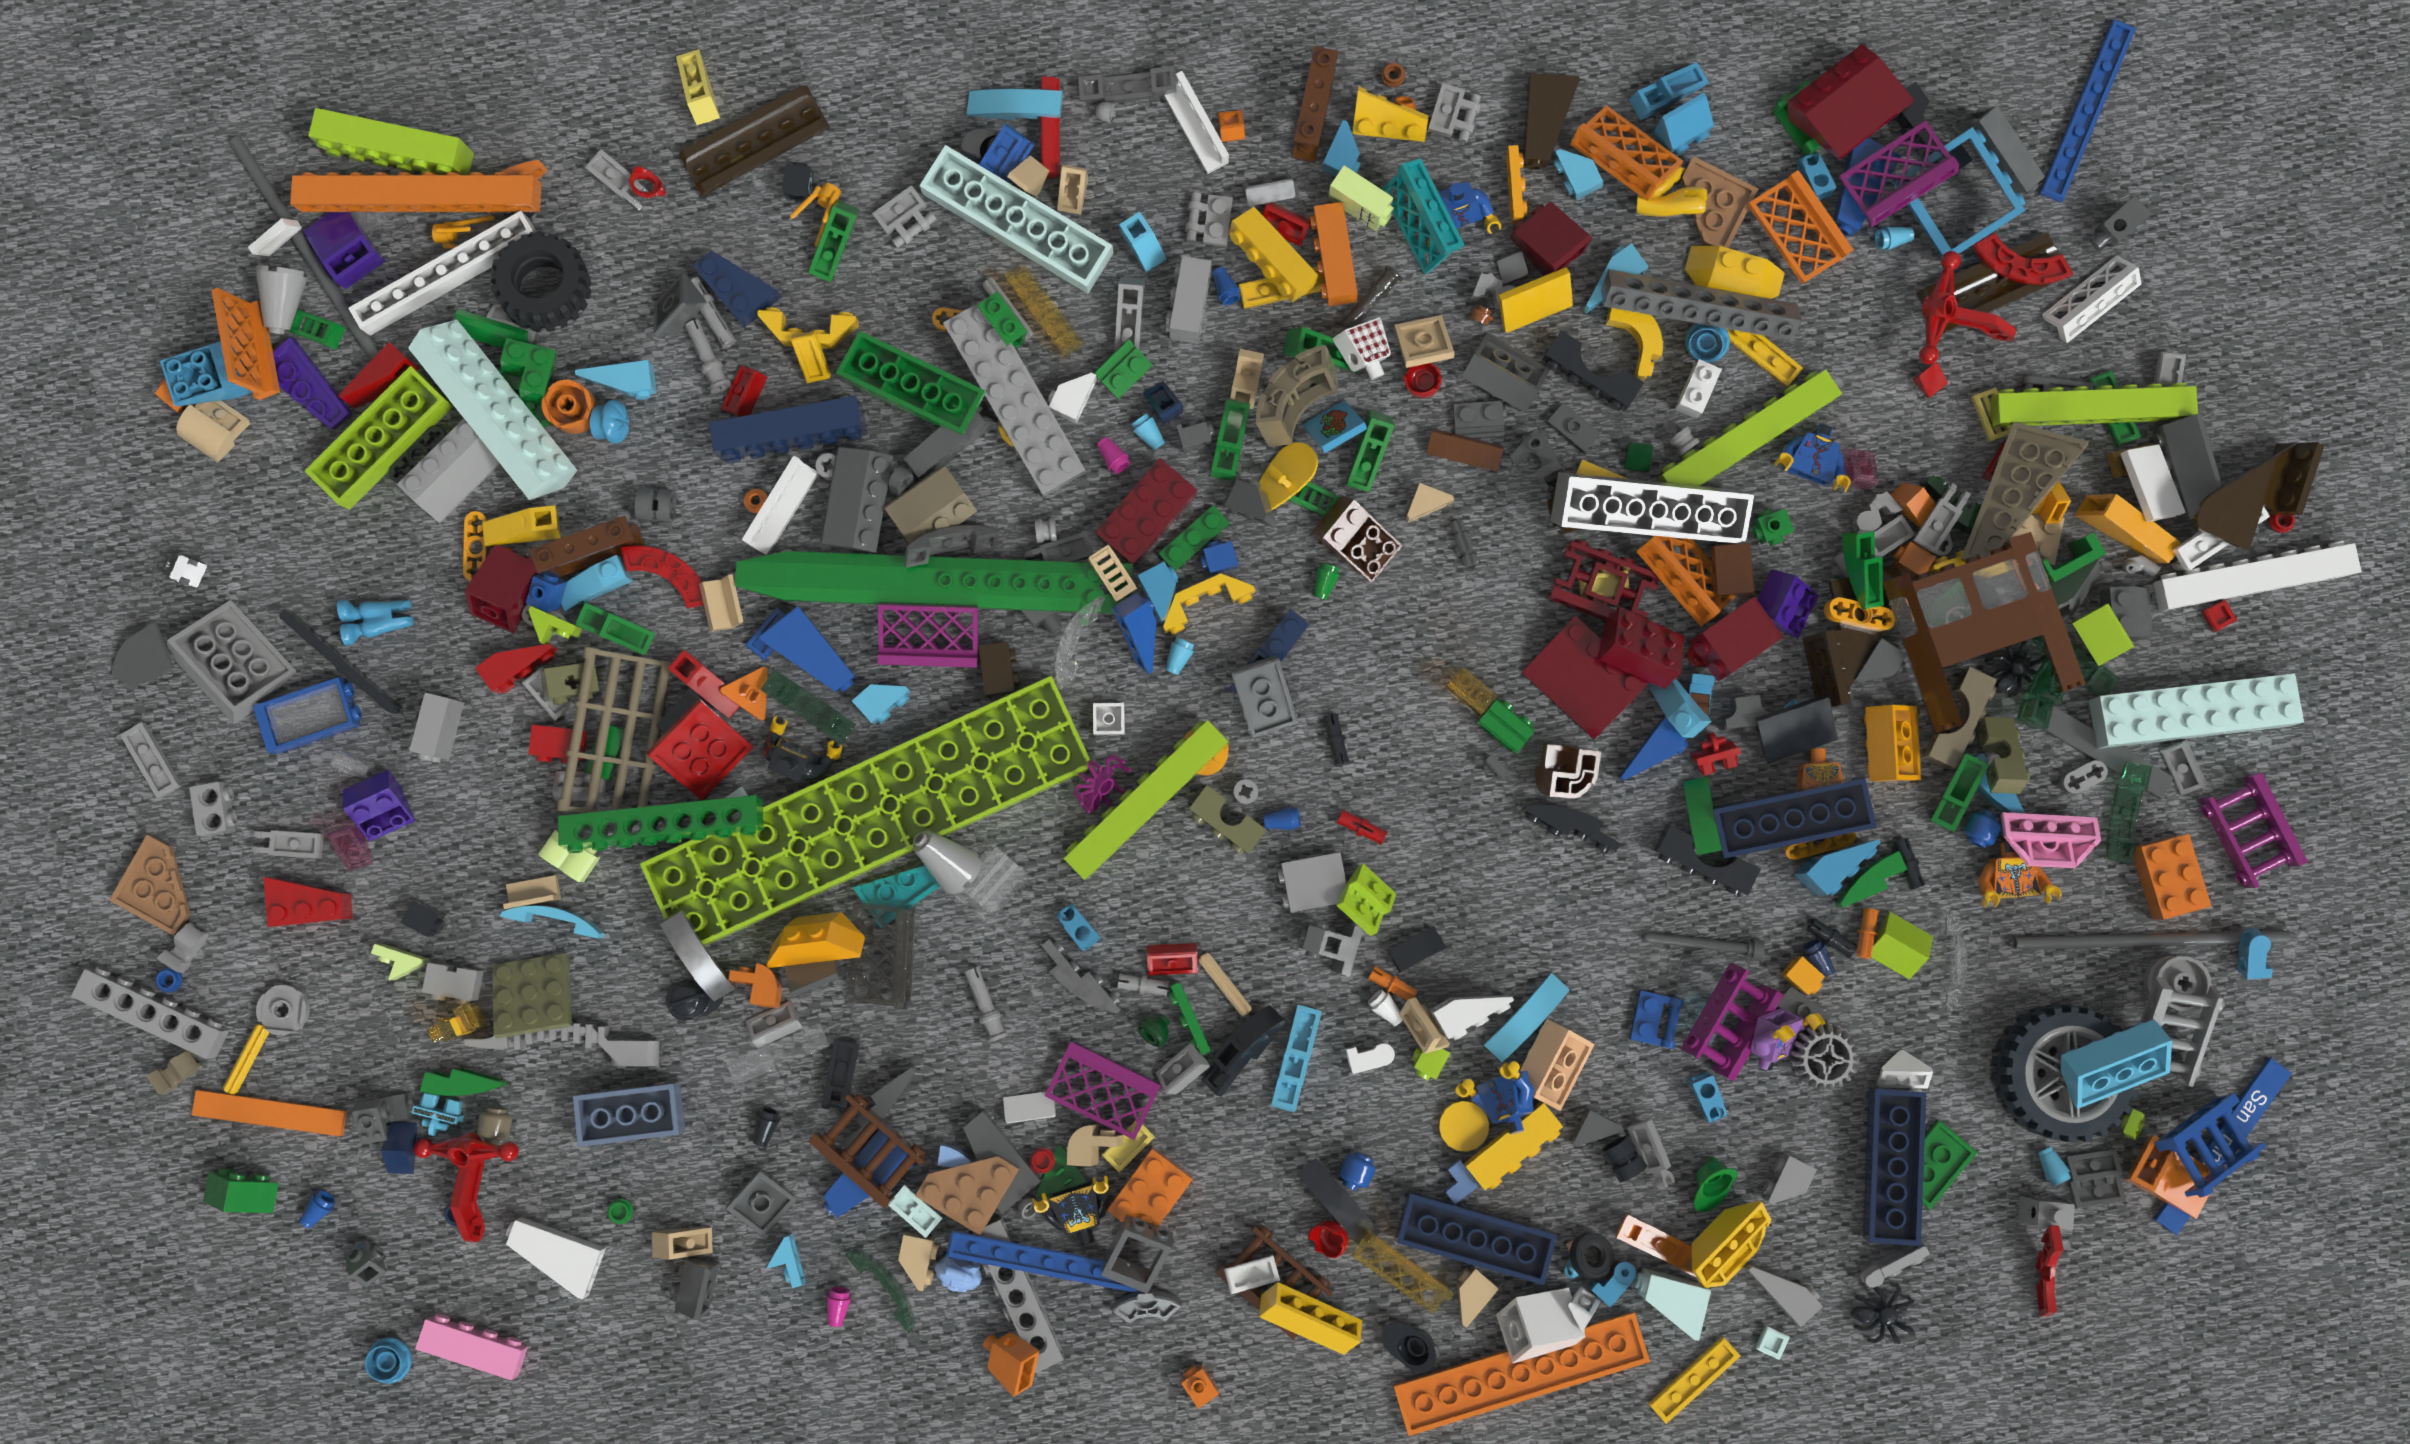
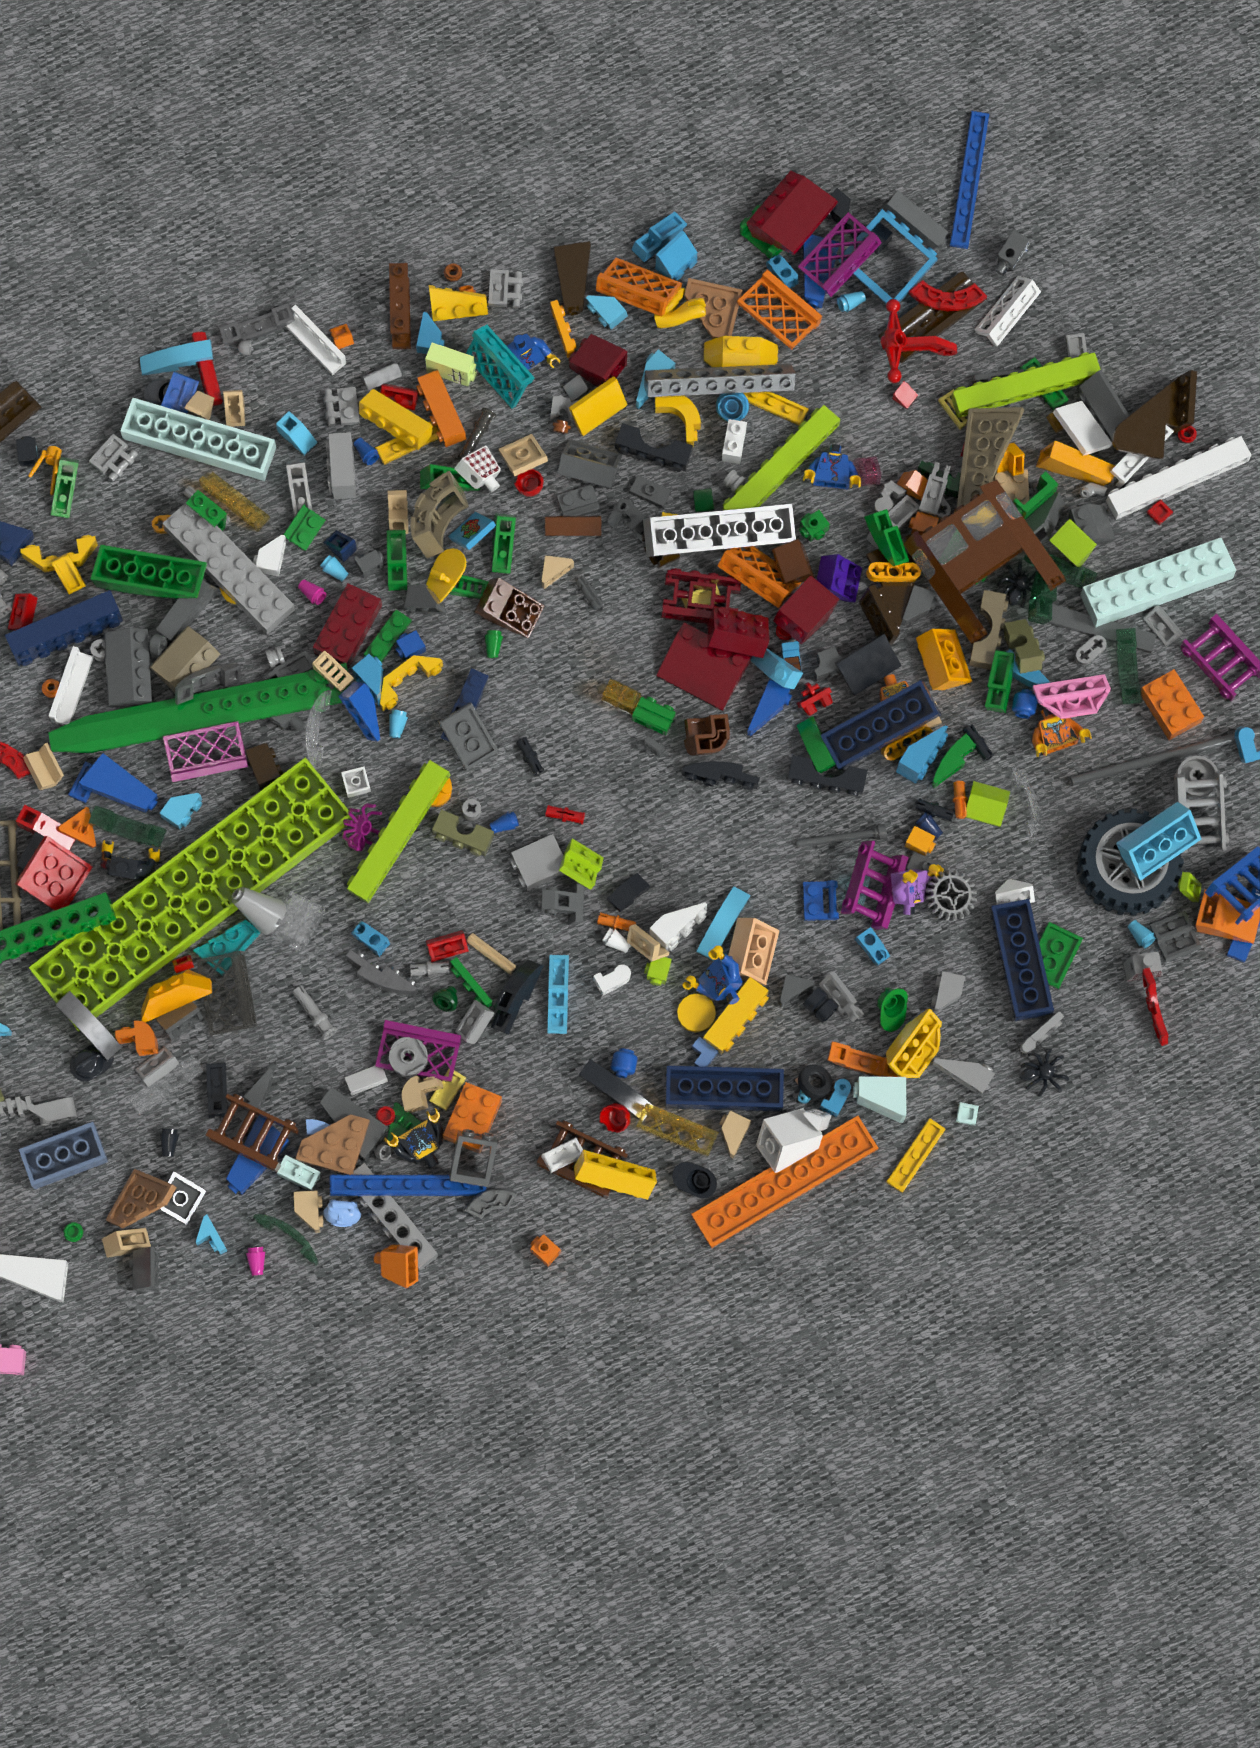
camera: 15 degrees left, 10 degrees down
none -> medium nougat plate [106,1169,177,1229]
none -> red tile [172,955,194,974]
none -> light grey plate [389,1037,428,1077]

